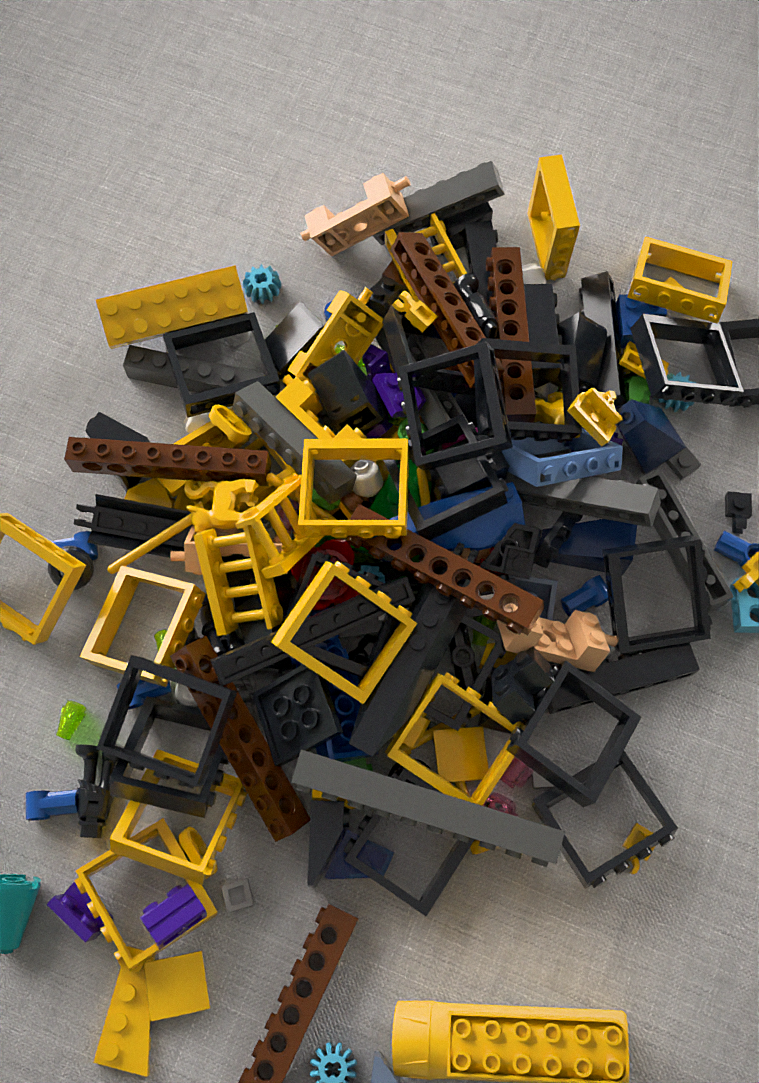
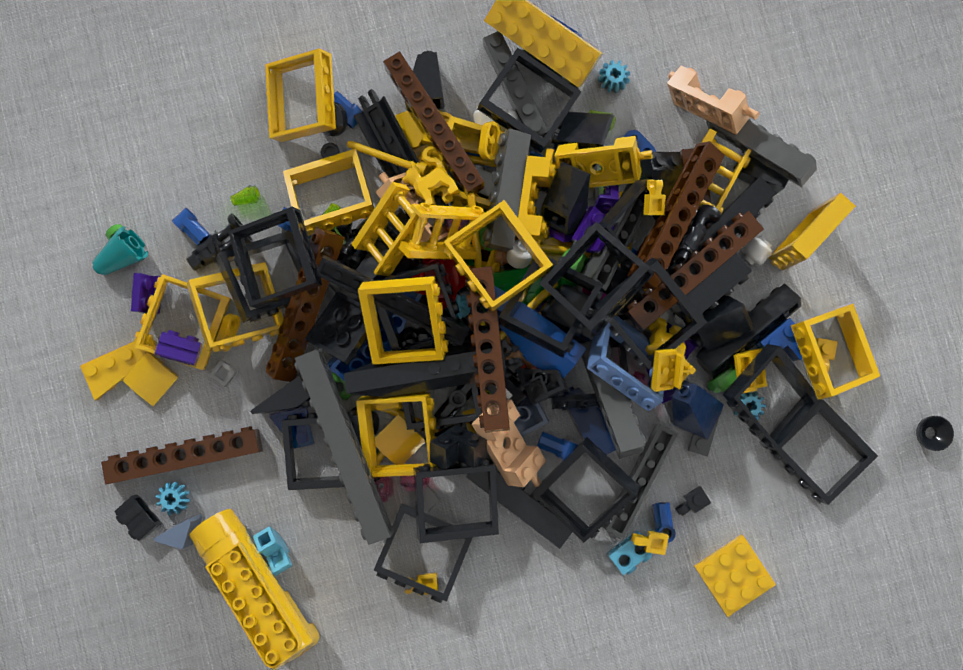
camera: 55 degrees right, 15 degrees up
none -> medium azure brick [253,526,293,576]
none -> black tile [321,143,340,158]

